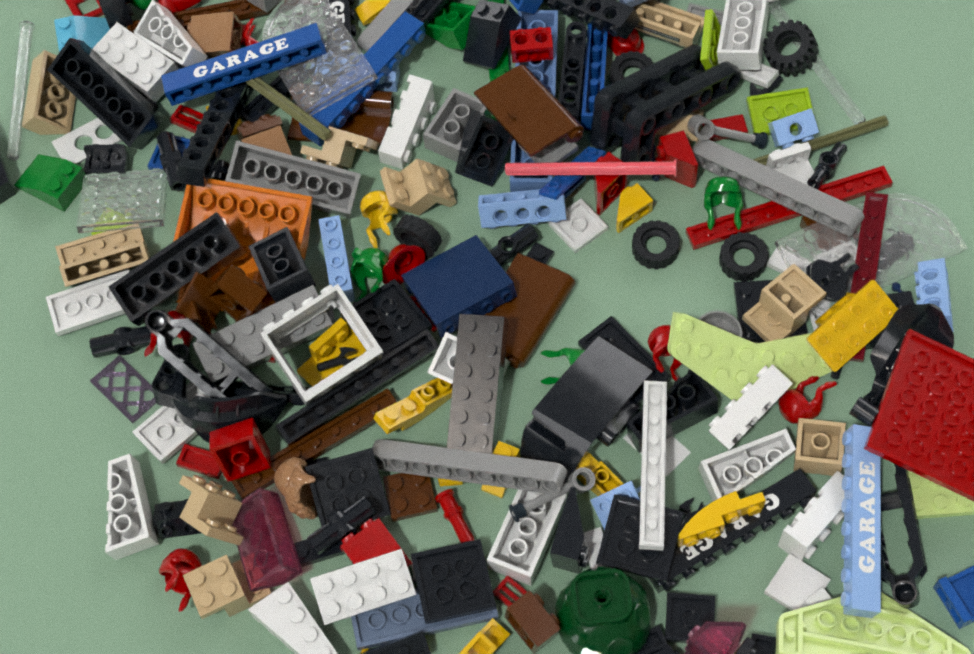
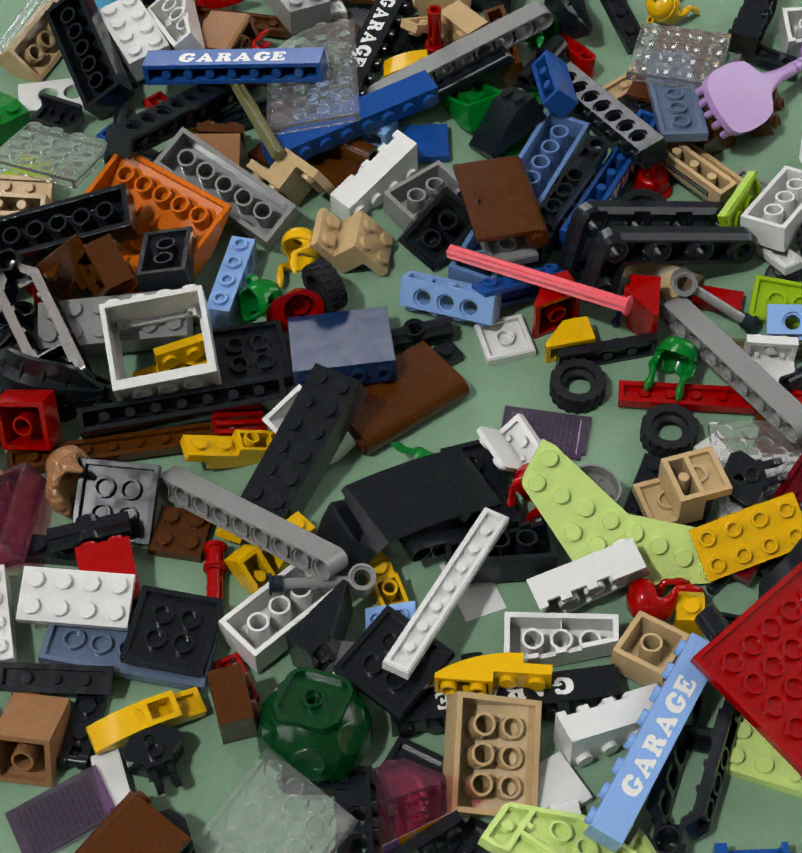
camera: 20 degrees right, 10 degrees down
red brick [510,27,553,63] -> none
none -> red tile [211,410,268,436]
none -> yellow slope [224,544,276,595]
none -> blue tile [402,124,449,163]
none -> tan slope [440,691,542,819]
none -> white bracket [476,413,541,472]
none -> clear purple window [501,405,592,461]
none -> black plate [556,332,658,366]
none -> yellow slope [673,586,705,637]

